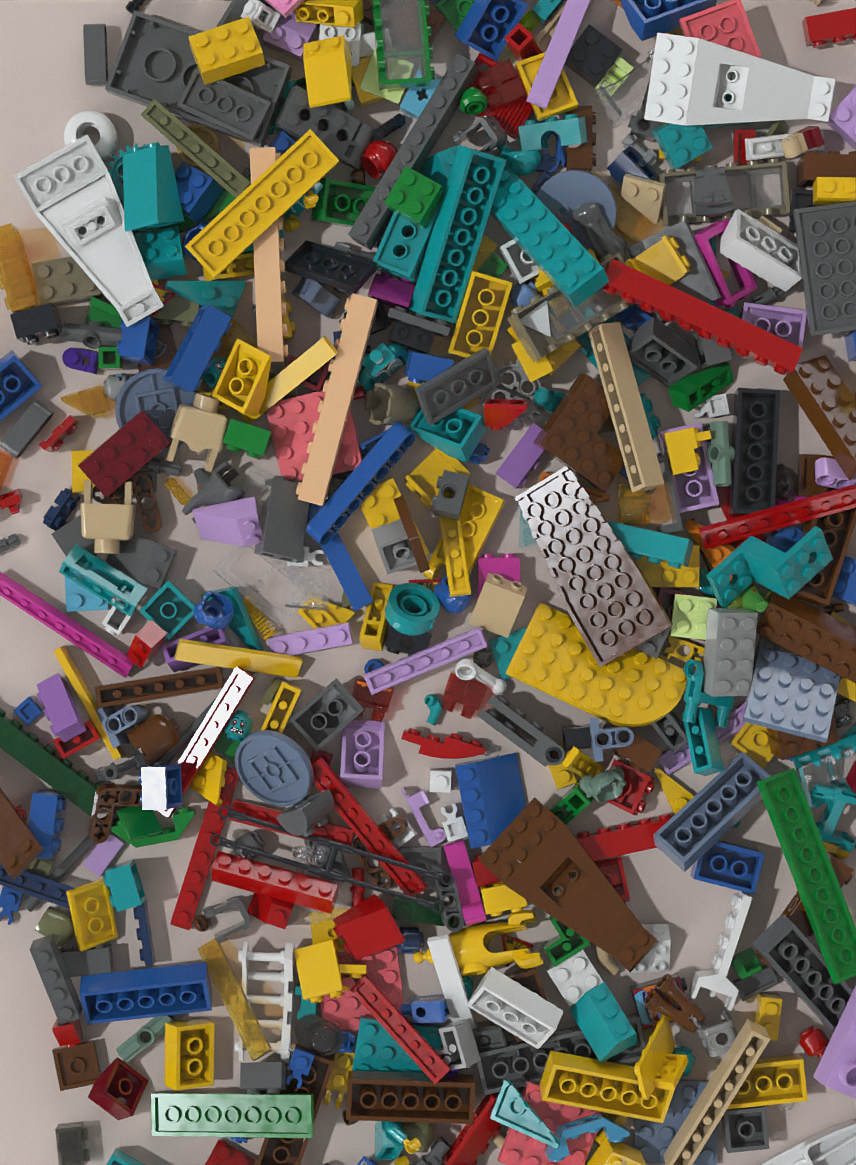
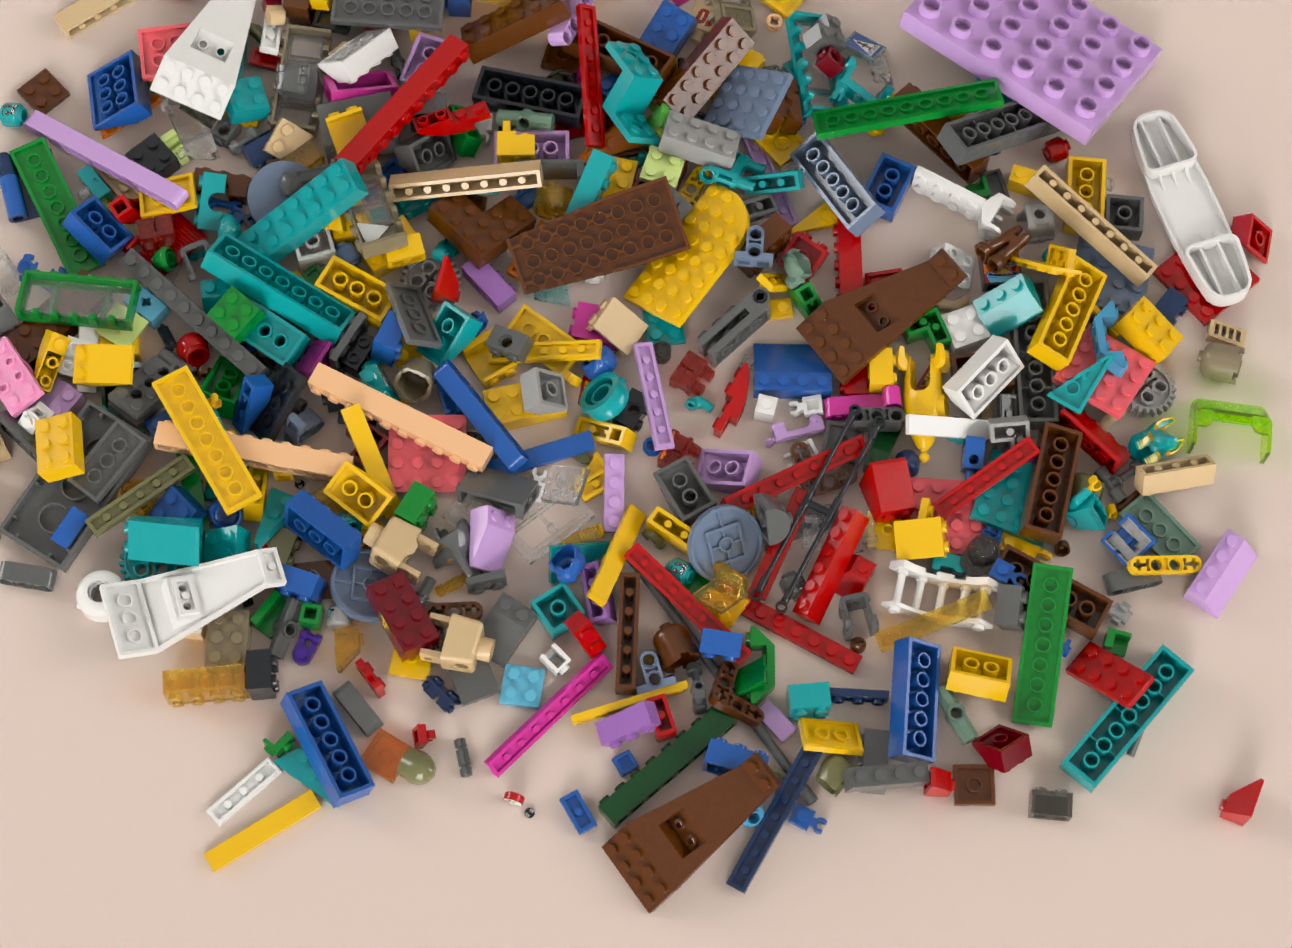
camera: 80 degrees left, 20 degrees down
teal brick [59,545,147,617] -> none
red pin [350,867,366,907] -> none
reddish brown beam [393,495,430,573] -> none
white piece [455,659,507,695] -> none
black brick [562,724,591,750] -> none
none -> blue tile [49,506,89,550]
none -> blue slope [232,374,274,435]
none -> red slope [412,101,492,136]
none -> dark grey plate [466,569,507,595]
none -> clear yellow bracket [693,560,748,614]

